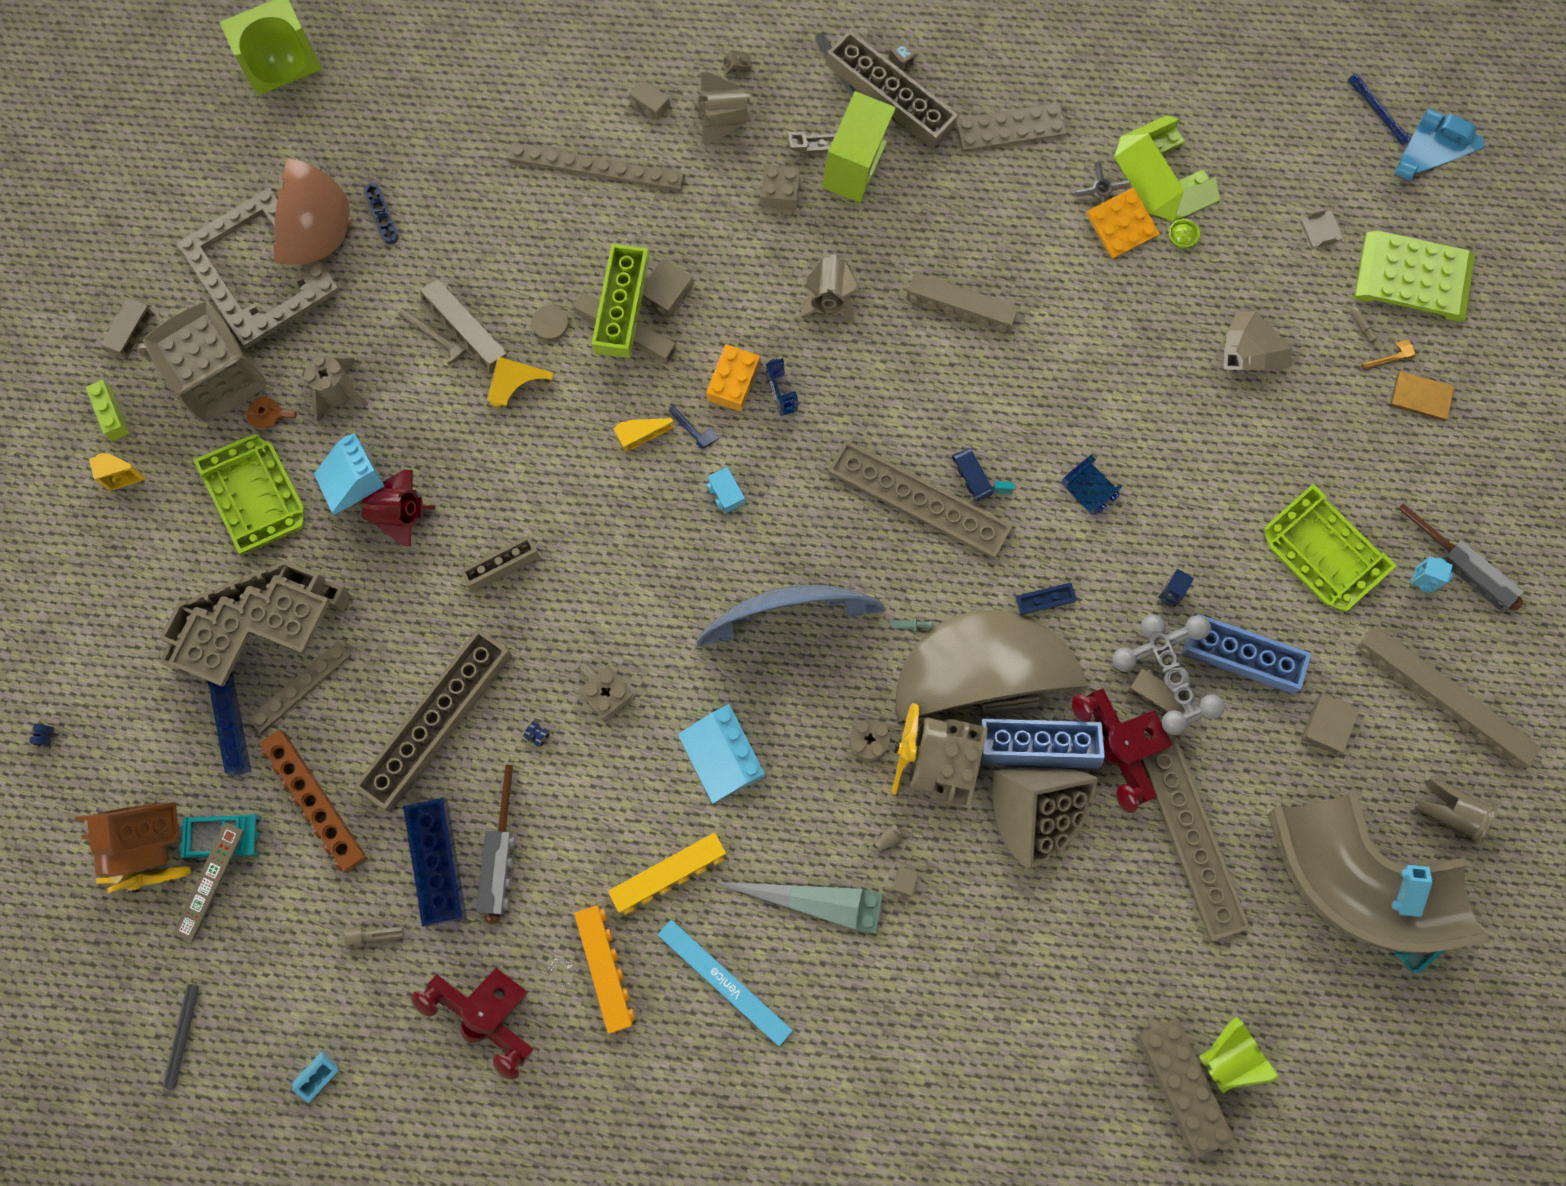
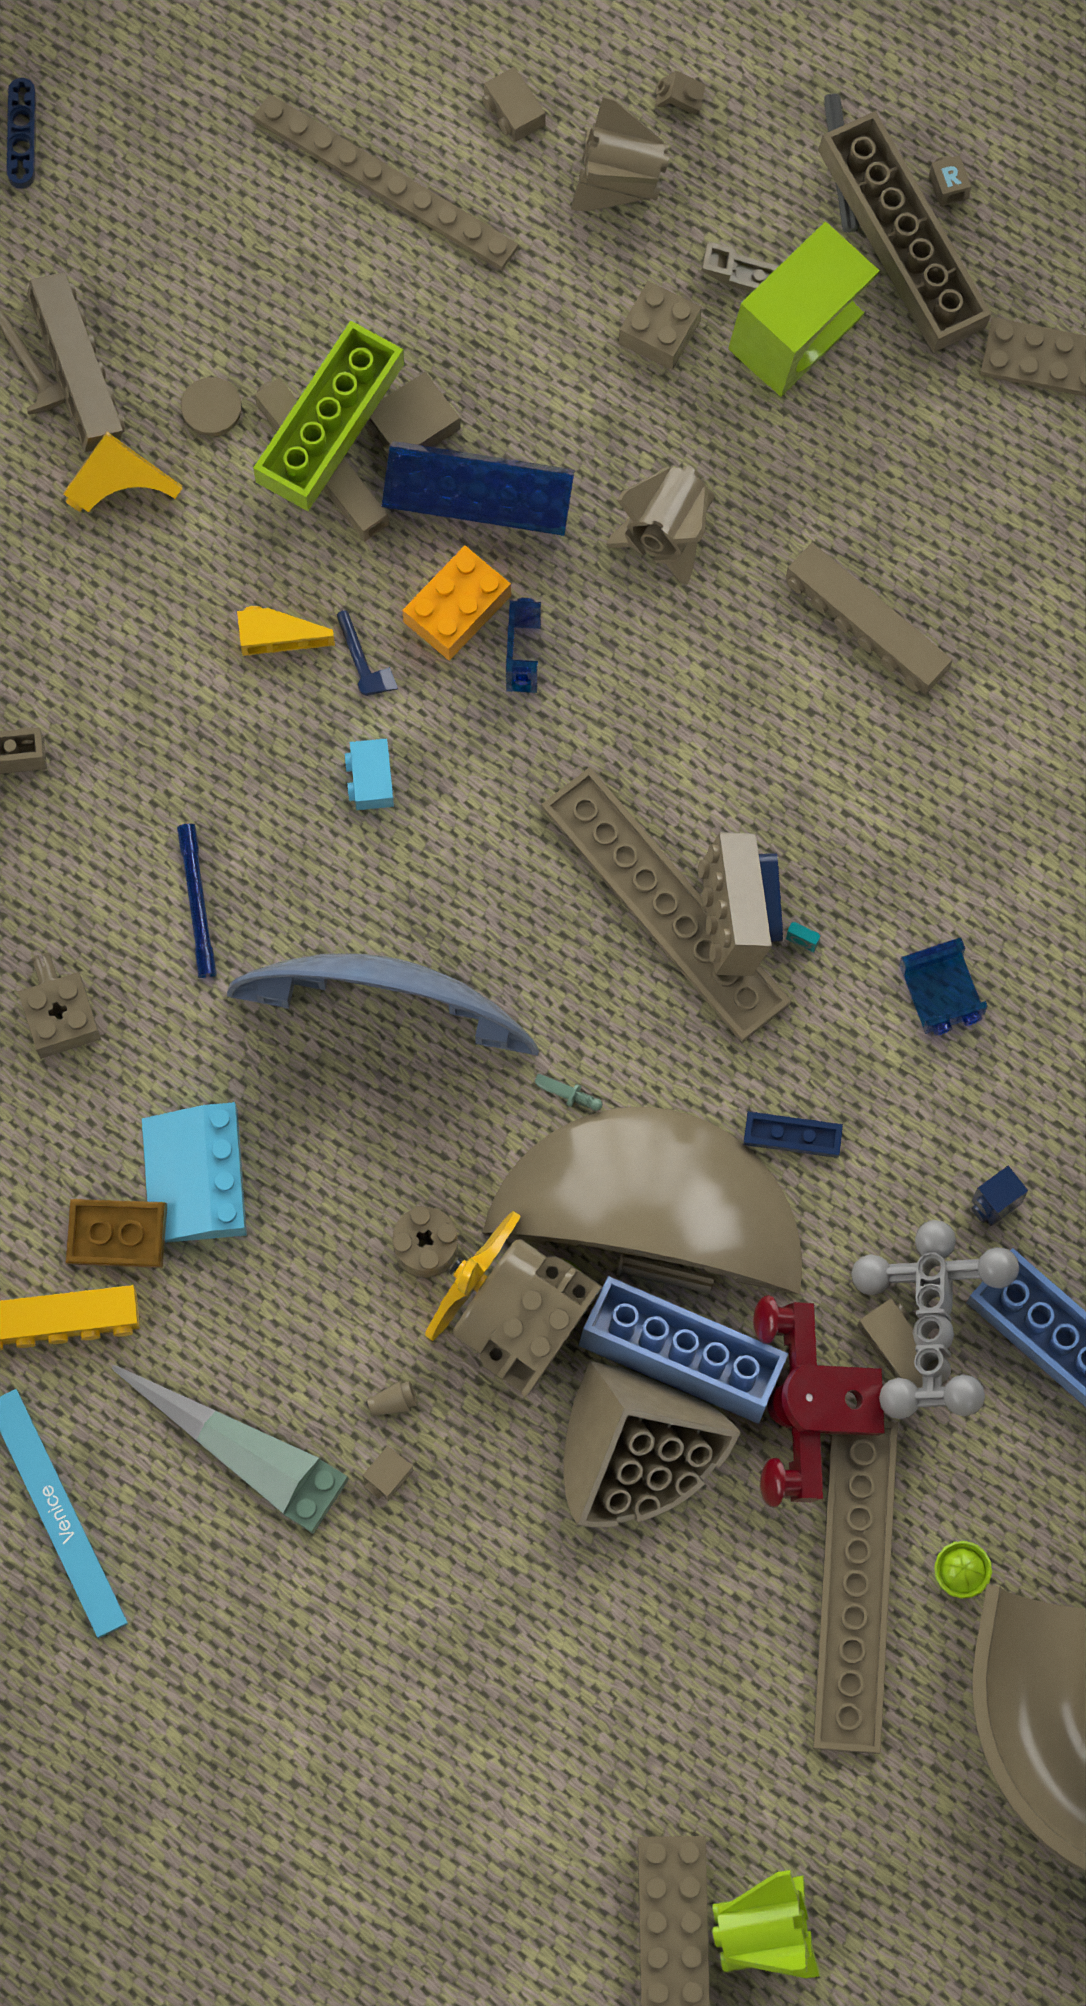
camera: 20 degrees right, 0 degrees up
none -> pearl gold tile [66,1199,167,1268]
none -> clear blue piece [177,823,217,978]
none -> clear blue brick [381,441,575,536]
none -> dark tan brick [698,832,772,976]
none -> lime hat [934,1541,992,1599]

